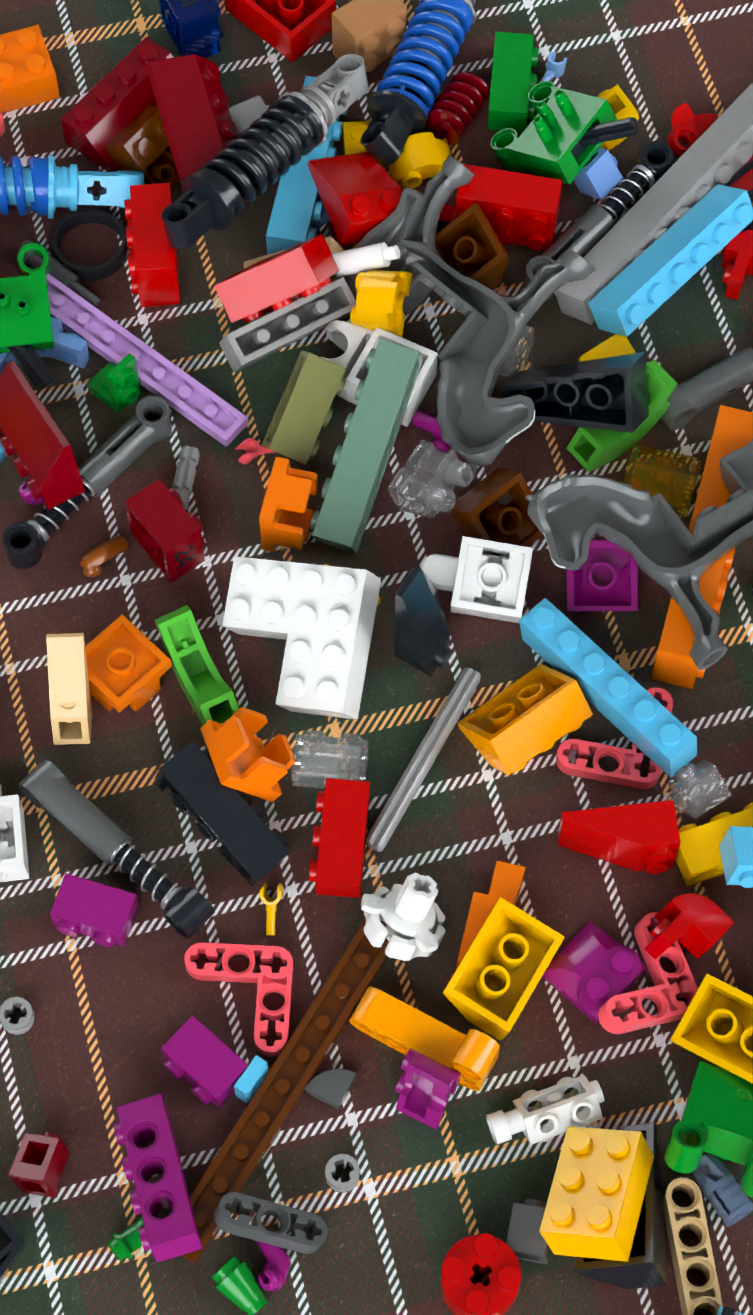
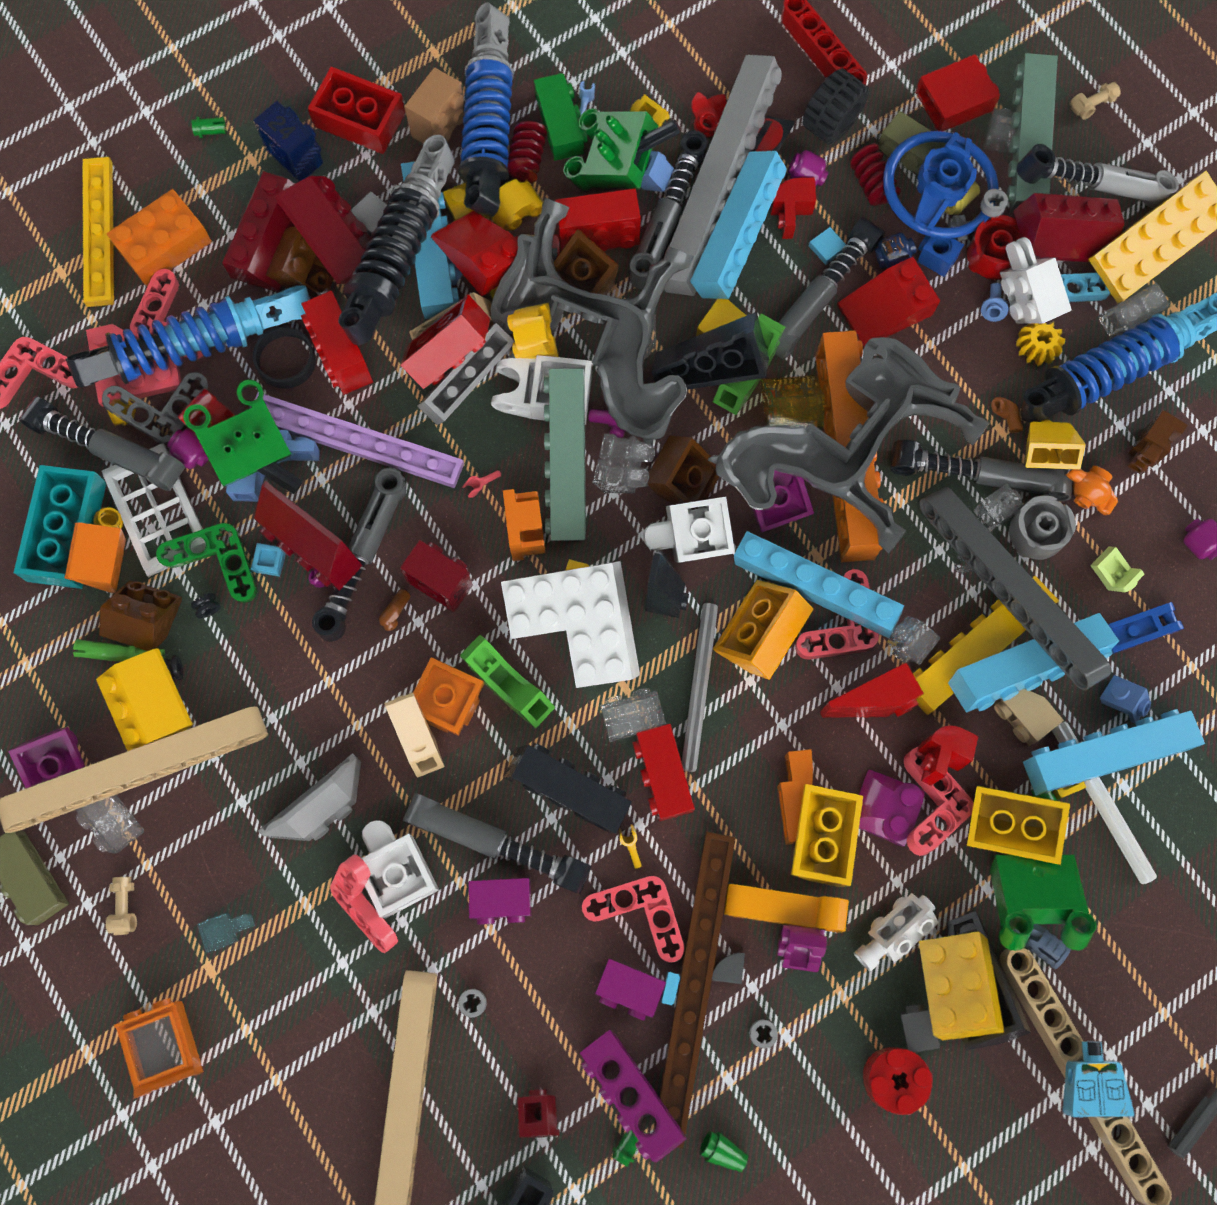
camera: 20 degrees left, 10 degrees up
dark grey axle [18,240,101,307] -> none
green bracket [87,353,141,414] -> none
light grey axle [172,446,200,510] -> none
orange panel [200,707,295,802] -> none
dark grey beam [214,1192,328,1254] -> none
magenta arm [256,1231,291,1292] -> none
olive brick [261,350,346,465] -> none
white cylinder [332,242,400,277] -> none
white piece [361,872,445,961] -> none

